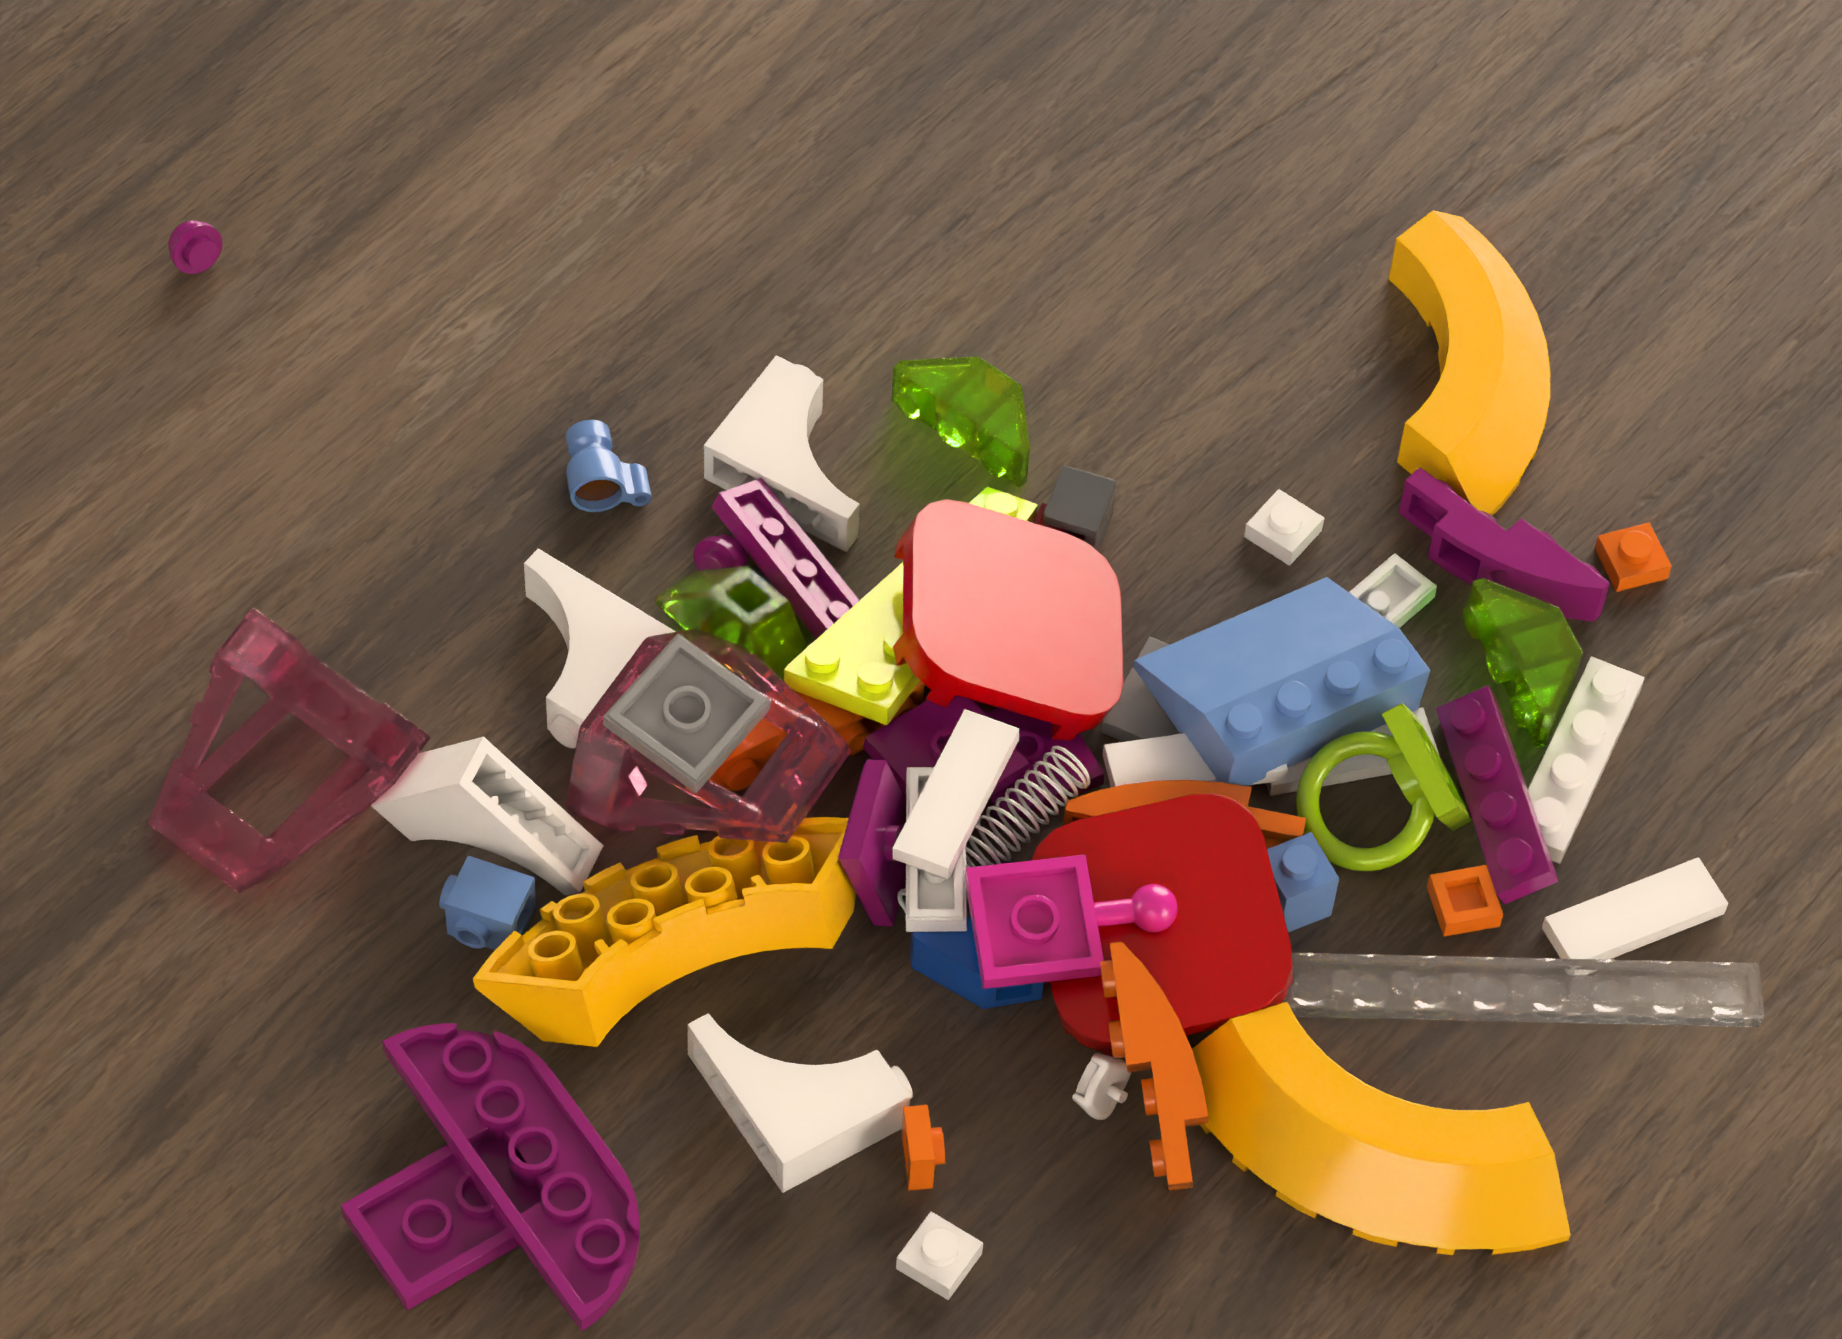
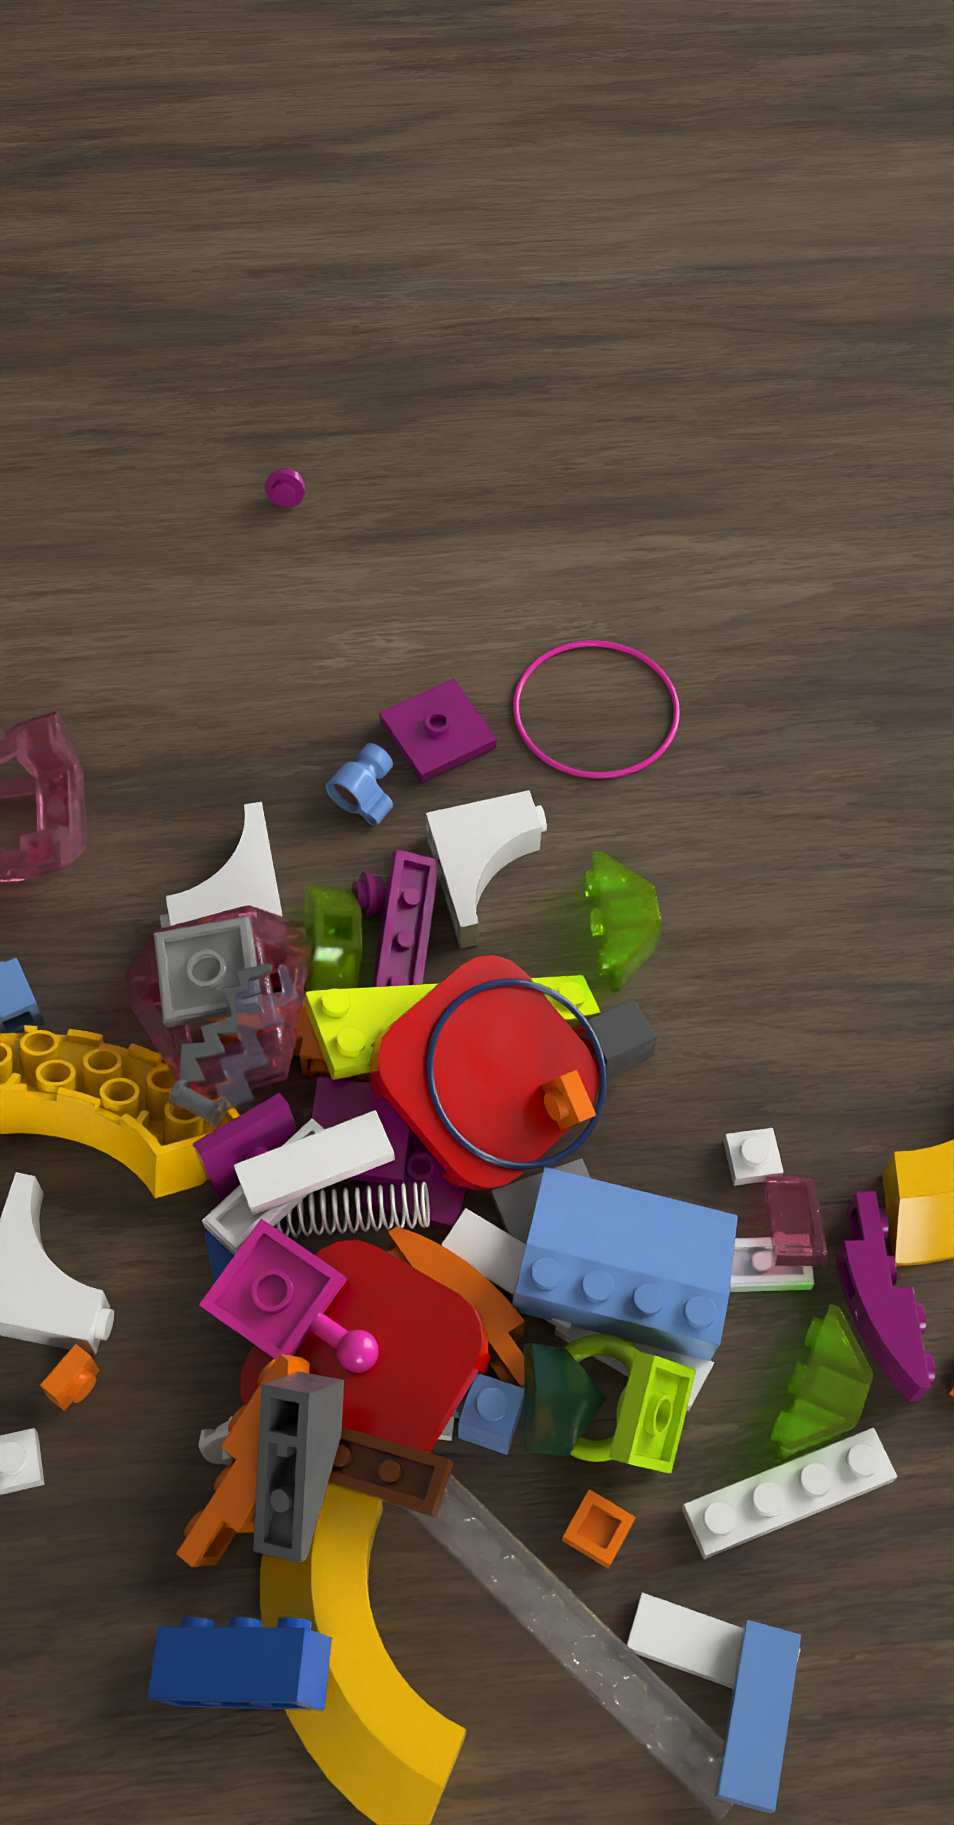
camera: 45 degrees right, 5 degrees up
white arch [371,737,604,896] -> none
magenta plate [1436,685,1559,905] -> none
none -> blue brick [148,1617,332,1710]
none -> piece [169,963,299,1127]
none -> dark grey slope [253,1371,344,1563]
none -> reddish brown plate [328,1427,454,1518]
none -> magenta plate [379,678,497,783]
none -> dark blue piece [426,979,607,1169]
none -> dark pink piece [513,640,680,779]
none -> clear green slope [524,1343,607,1457]
none -> orange plate [542,1069,596,1130]
none -> medium blue tile [715,1620,801,1814]
none -> clear pink tile [764,1176,828,1266]

